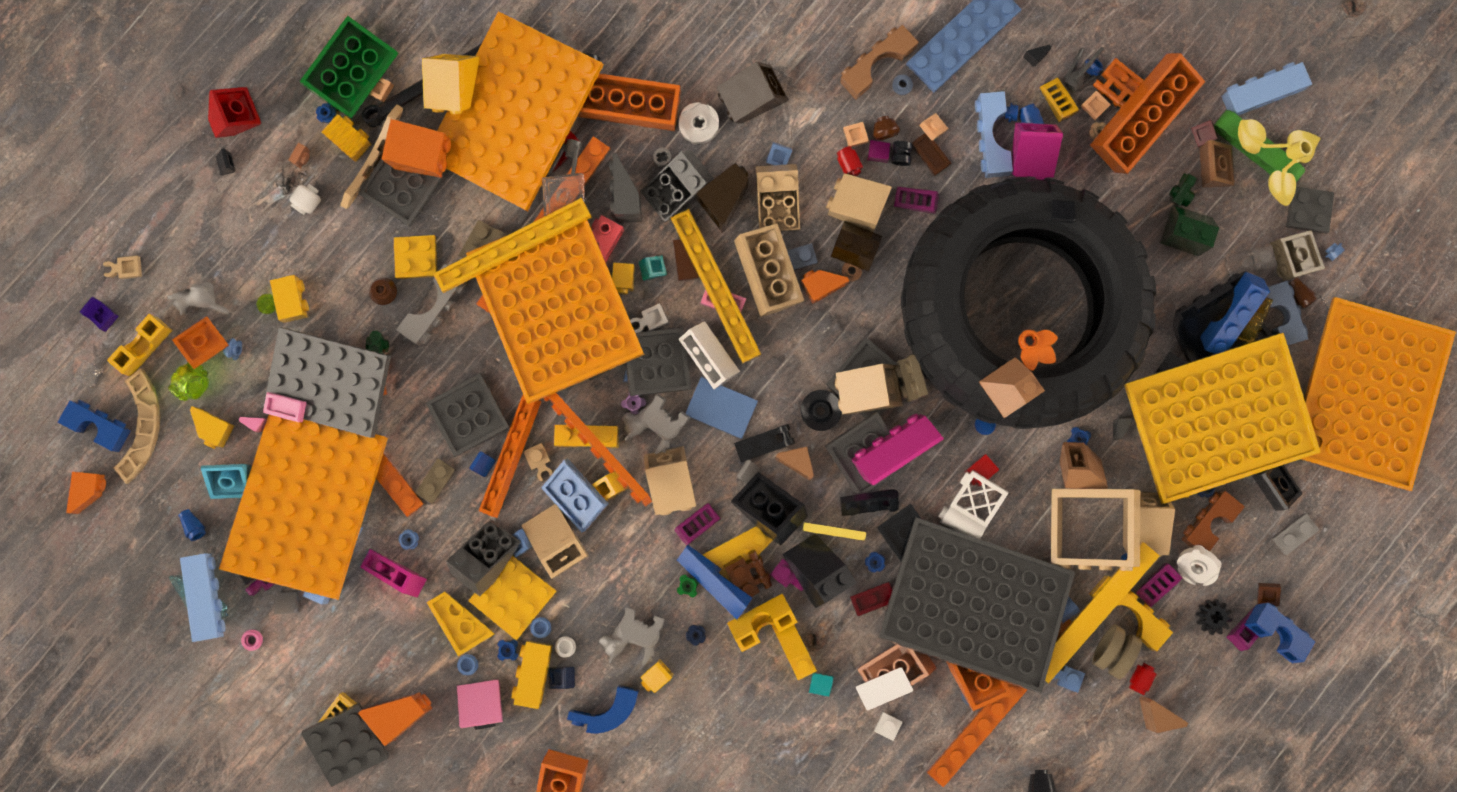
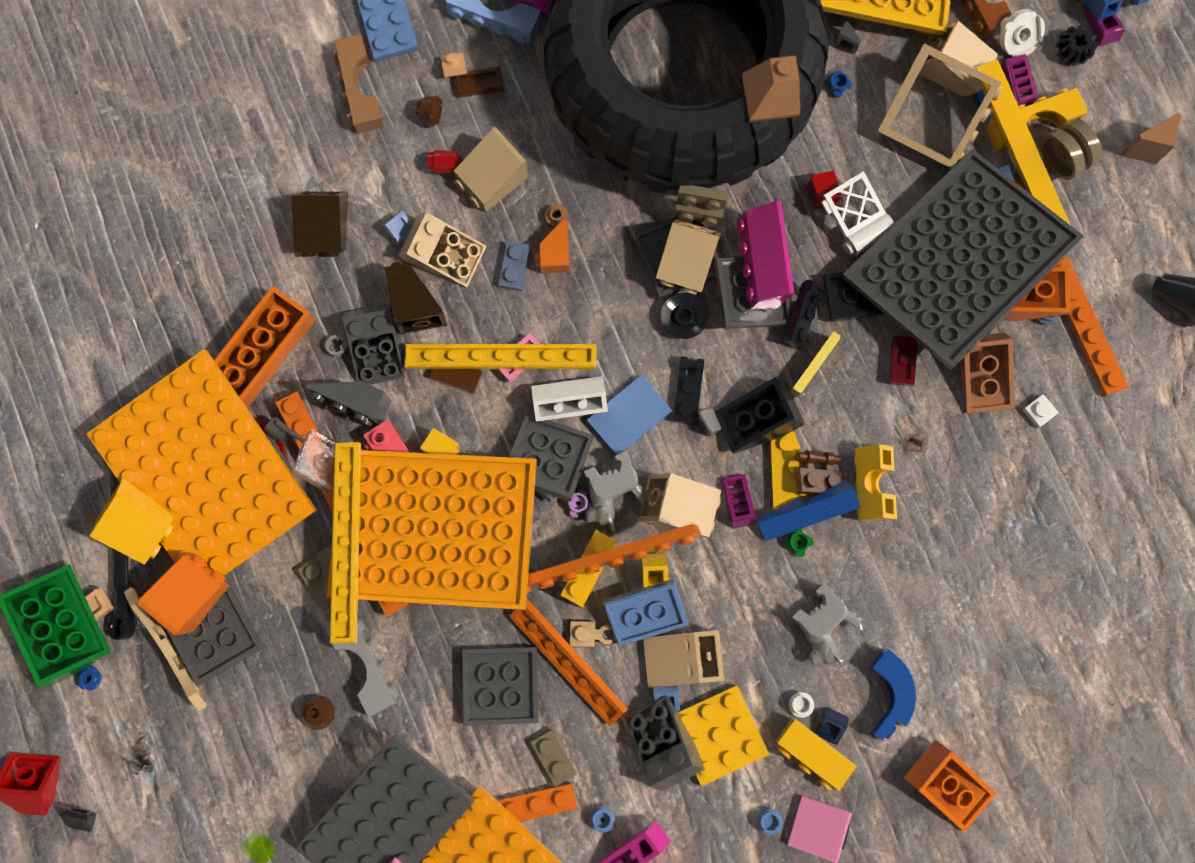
camera: 65 degrees left, 5 degrees down
yellow brick [270,275,309,323] -> none
nougat plate [289,143,310,169] -> none
white head [290,184,321,215] -> none
yellow brick [322,114,371,162] -> none
dark green plate [365,331,389,354] -> none
yellow plate [394,235,437,279] -> none
yellow wing [426,591,495,656] -> none
blue slope [469,451,496,477] -> none
blue plate [497,640,518,661] -> none
medium blue plate [530,617,551,638] -> none
white plate [630,303,669,333] -> none
teal slope [638,255,667,281] -> none
yellow slope [640,659,674,693] -> none
white plate [679,102,719,145] -> none
dark blue plate [686,625,706,646] -> none
tan slope [734,223,804,317] -> none
magenta plate [770,559,804,592] -> none
yellow slope [772,625,817,680] -> none
medium nougat slope [775,446,814,481] -> none
black slope [782,533,857,608] -> none
teal slope [809,672,834,697] -> none
dark brown slope [831,221,882,271] -> none
light nougat plate [843,122,869,147] -> none
white sticker [856,667,913,710] -> none
blue plate [865,552,885,573] -> none
magenta slope [867,140,890,163] -> none
black wheel [891,141,913,166] -> none
sand blue plate [892,75,913,95] -> none
magenta slope [894,186,939,214] -> none
blue plate [975,419,996,435] -> none
orange plate [1018,330,1058,371] -> none
medium blue plate [1052,665,1085,693] -> none
medium nougat slope [1059,442,1108,489] -> none
red brick [1129,662,1157,695] -> none

